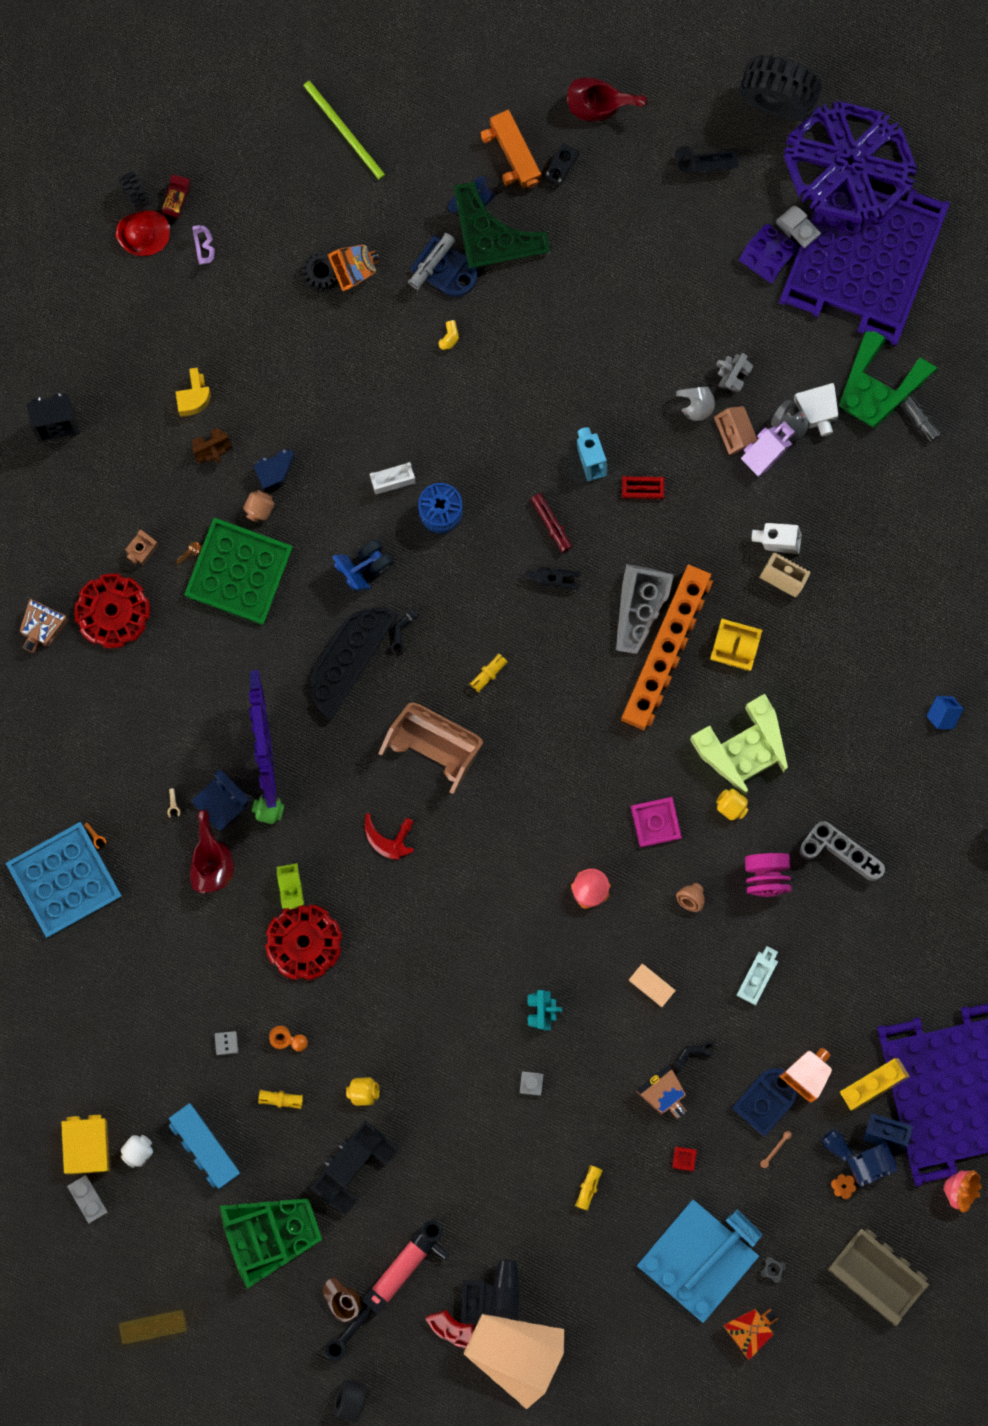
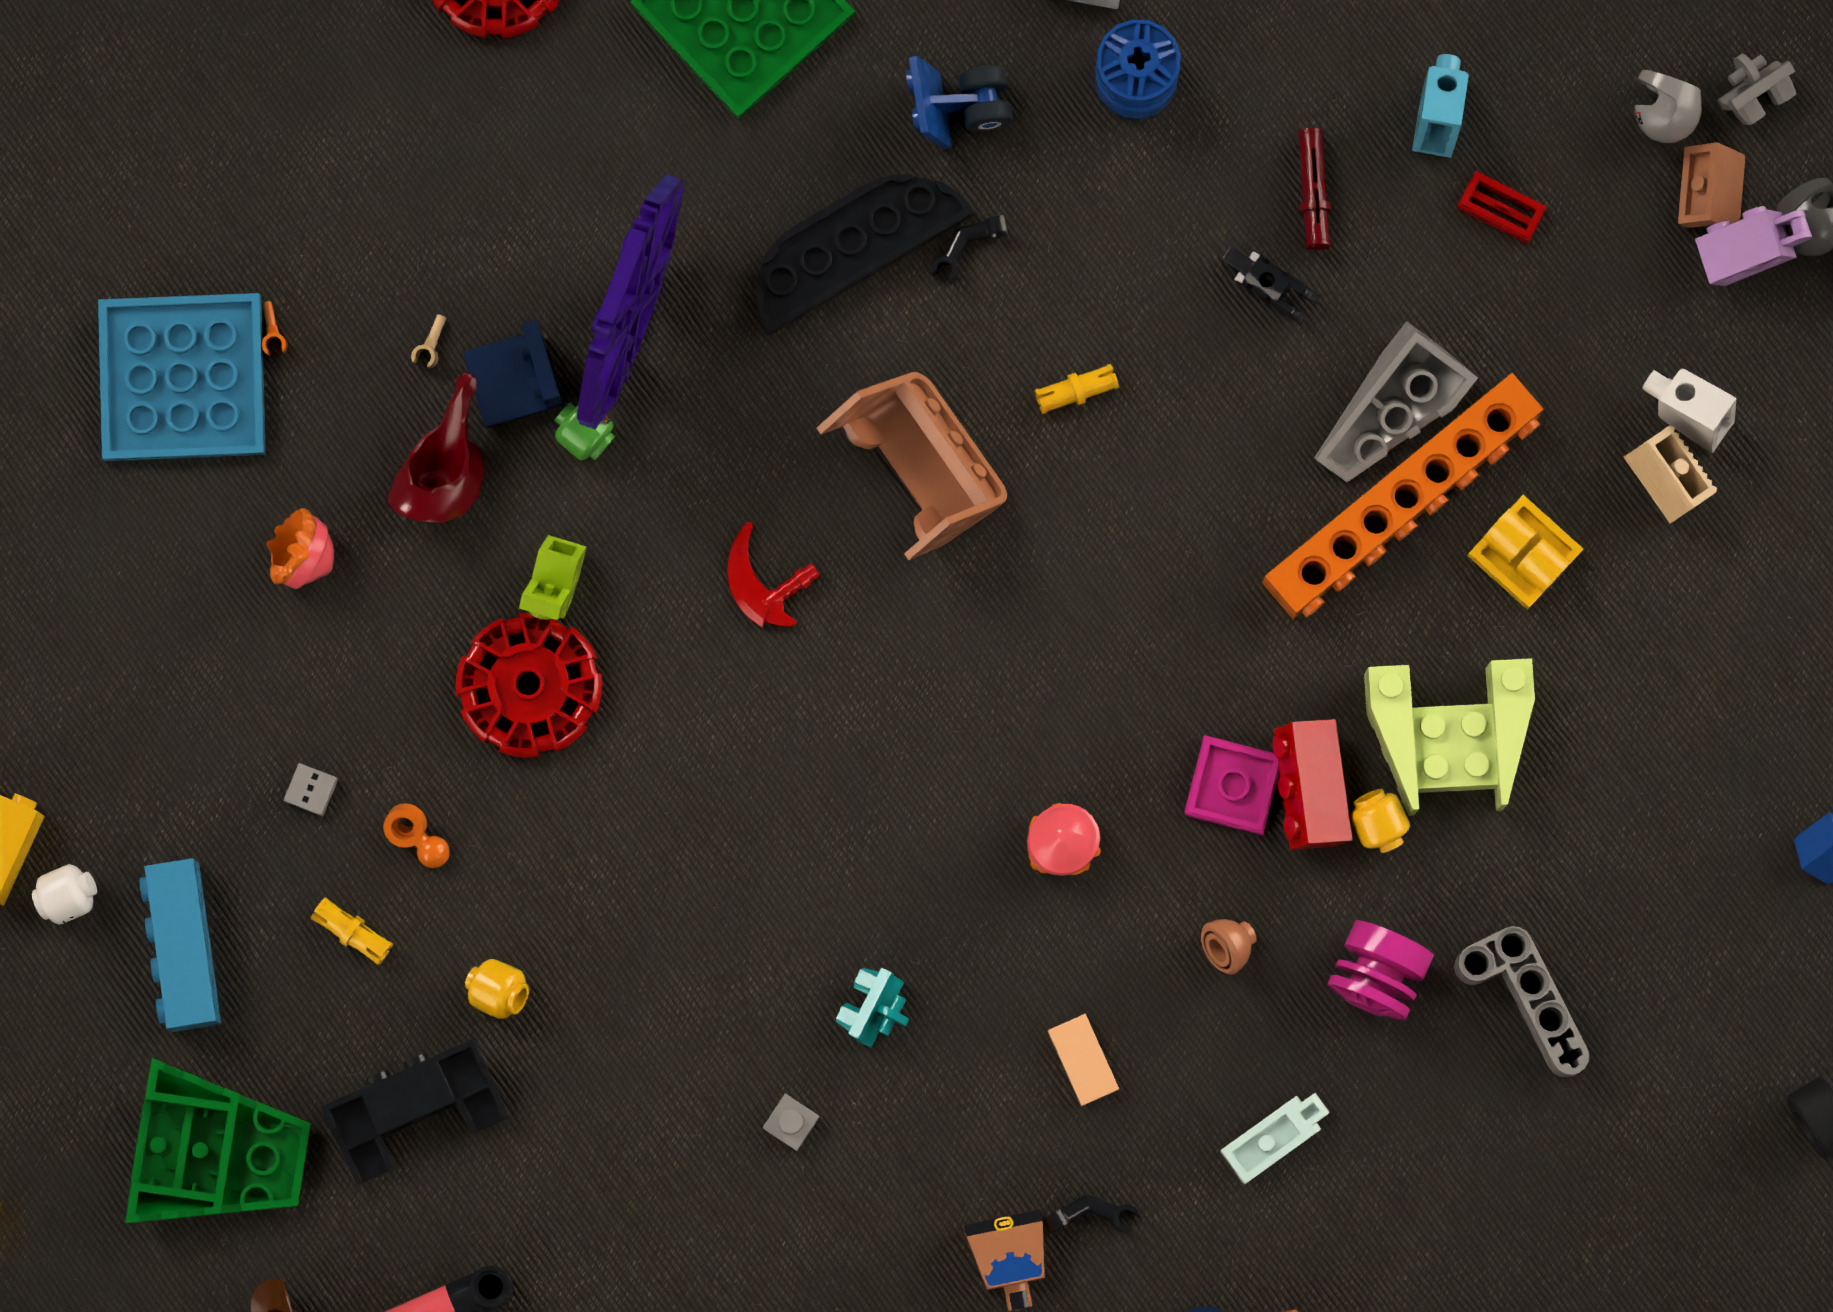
camera: 25 degrees right, 0 degrees up
none -> hair [266,508,335,589]
none -> brick [1273,719,1352,850]

